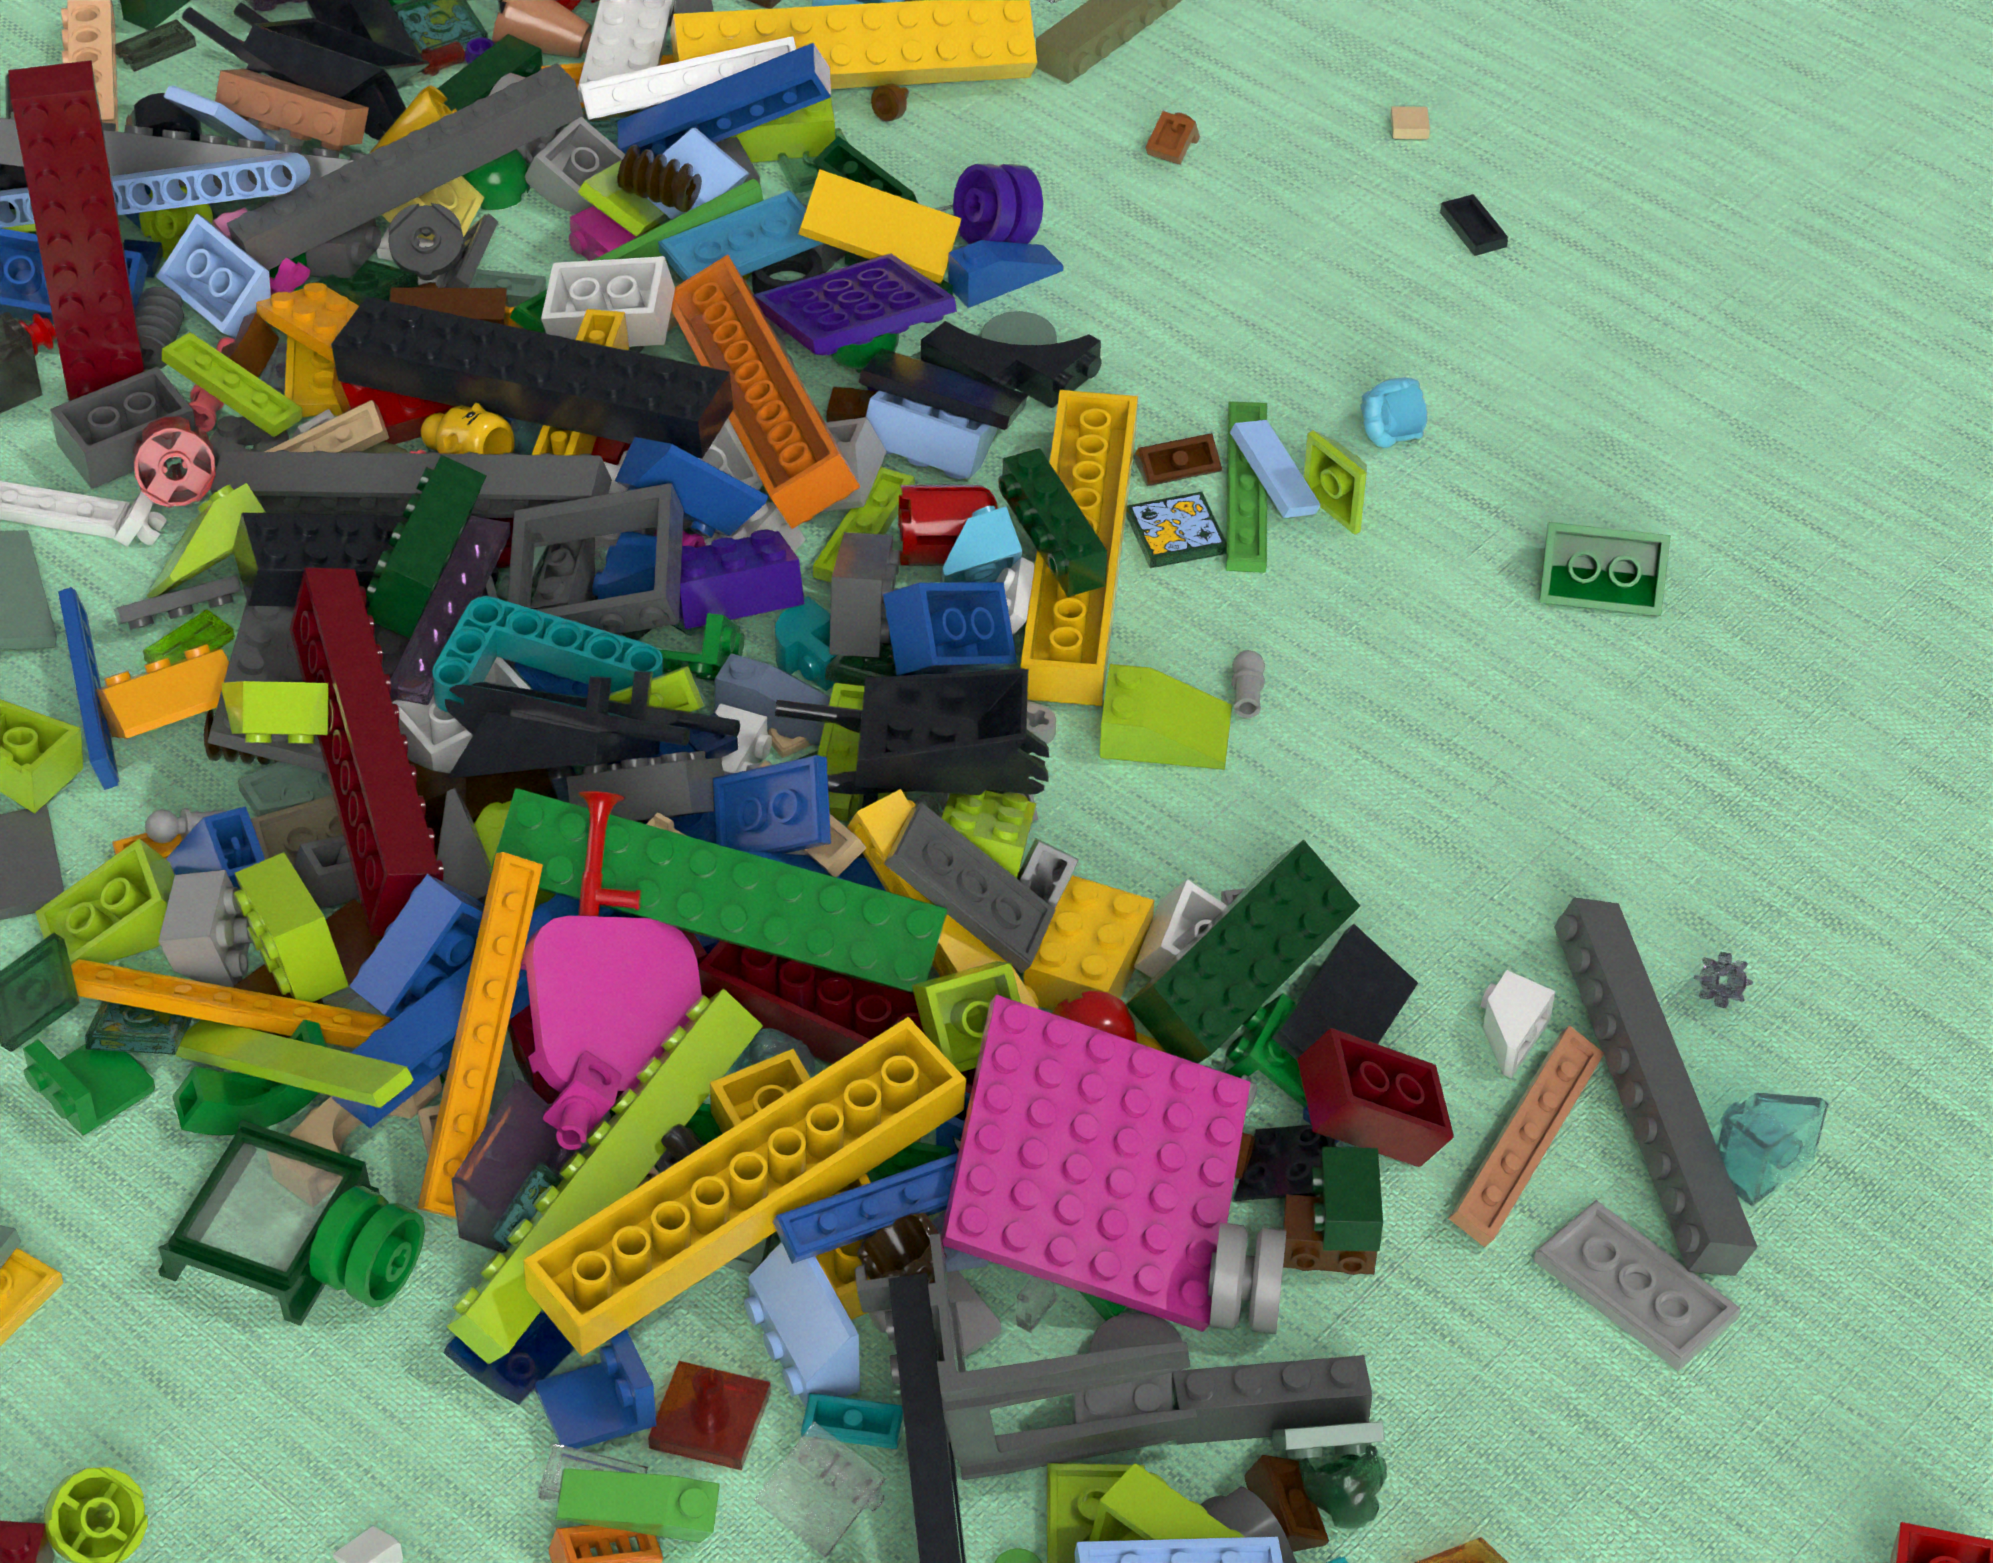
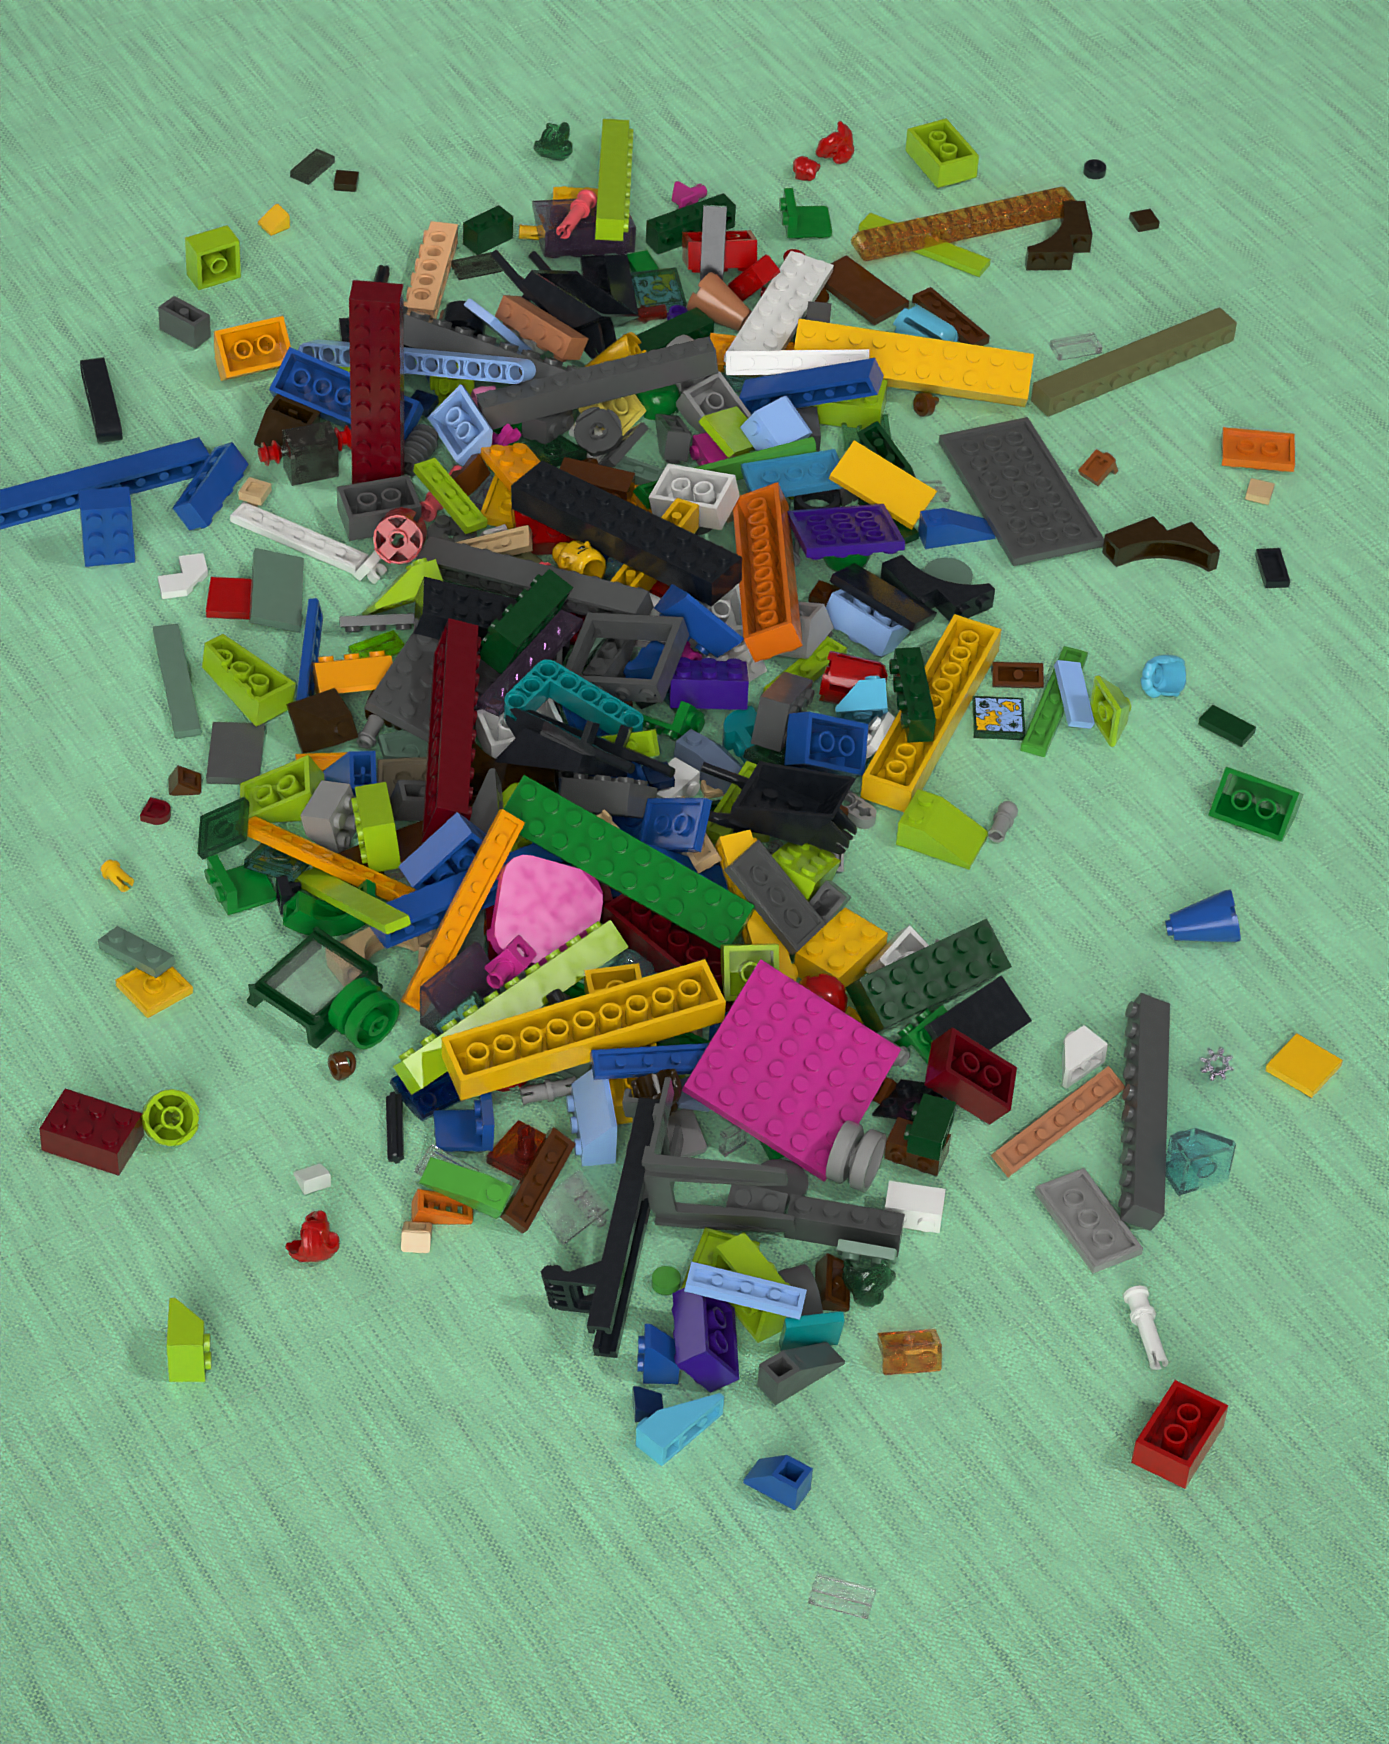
camera: 15 degrees right, 0 degrees up
light grey pin [145,808,227,843] -> none
lime slope [222,681,328,744] -> none
red piece [578,791,641,916] -> none
dark brown piece [617,145,702,212] -> none
teal slope [801,1393,905,1449] -> none
dark purple wheel [953,164,1044,244] -> none
none -> black tile [276,876,301,915]
none -> dark brown slope [286,688,358,754]
none -> reddish brown tile [328,1051,356,1081]
none -> light grey pin [357,714,384,749]
none -> black axle [386,1092,404,1164]
none -> reddish brown plate [500,1127,576,1234]
none -> light grey pin [520,1076,576,1105]
none -> dark grey slope [655,414,692,464]
none -> white brick [885,1181,946,1233]
none -> dark grey plate [939,417,1104,566]
none -> dark brown arch [1102,516,1220,572]
none -> white pin [1123,1285,1168,1370]
none -> blue cone [1165,889,1241,943]
none -> dark green tile [1198,705,1256,747]
none -> orange plate [1222,427,1295,472]
none -> yellow tile [1265,1033,1343,1098]

